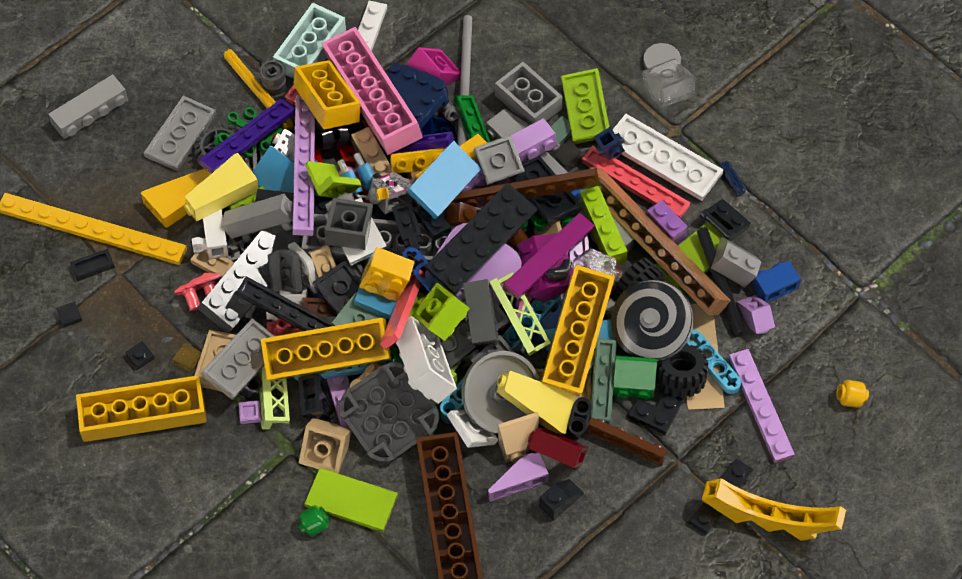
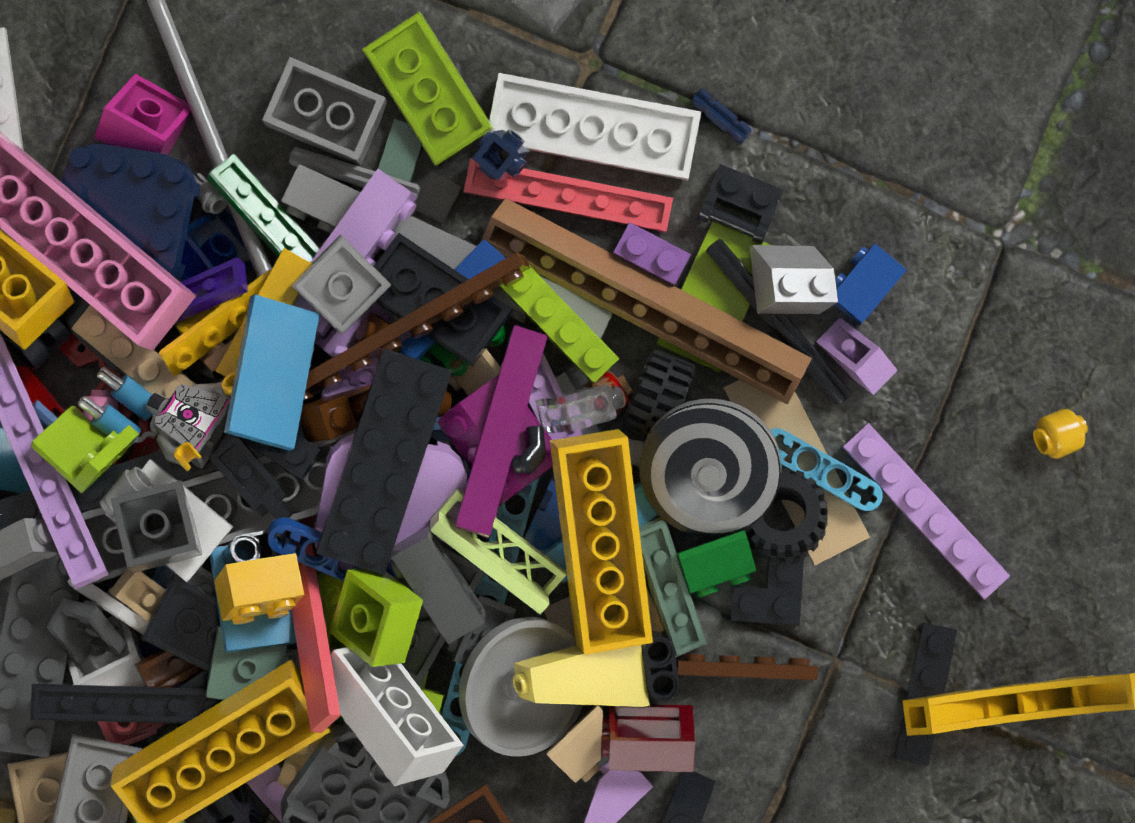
camera: 25 degrees left, 25 degrees up
white plate [447,409,498,448] -> none

